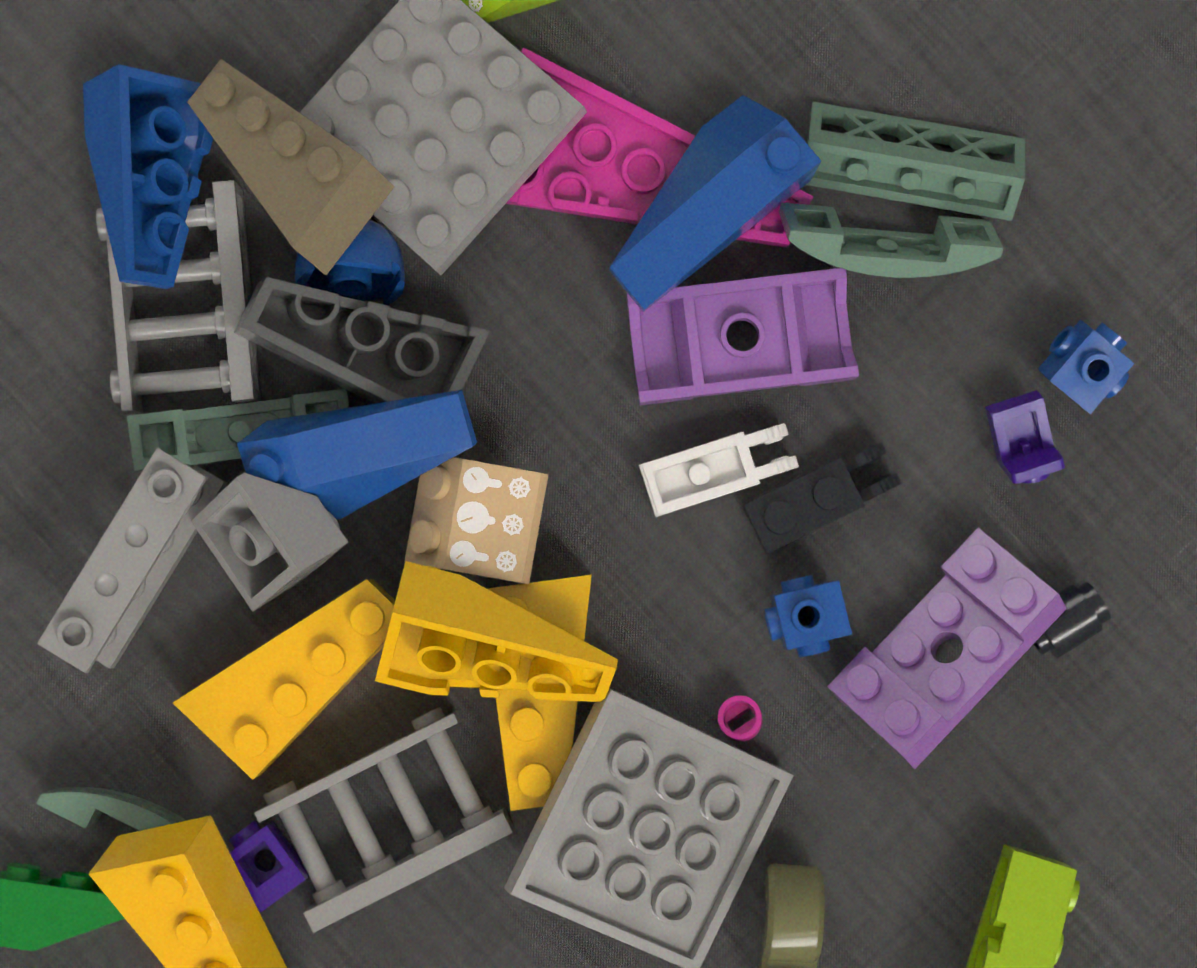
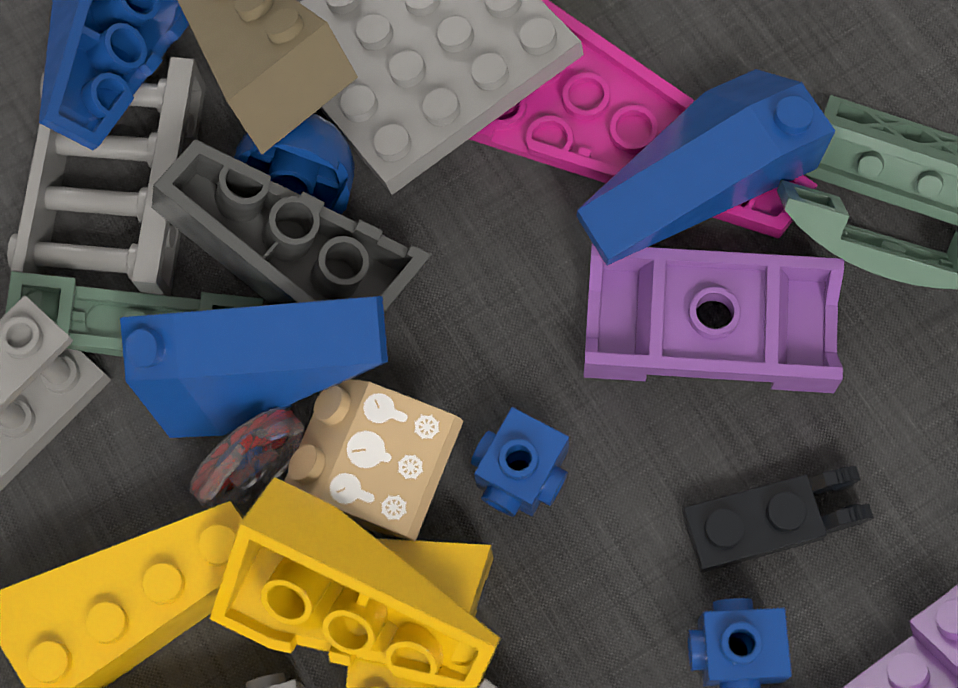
camera: 20 degrees right, 15 degrees down
light grey slope [191,473,348,611] -> none
white hinge [639,423,799,517] -> none
none -> clear tile [190,408,305,510]
none -> blue brick [471,407,569,517]

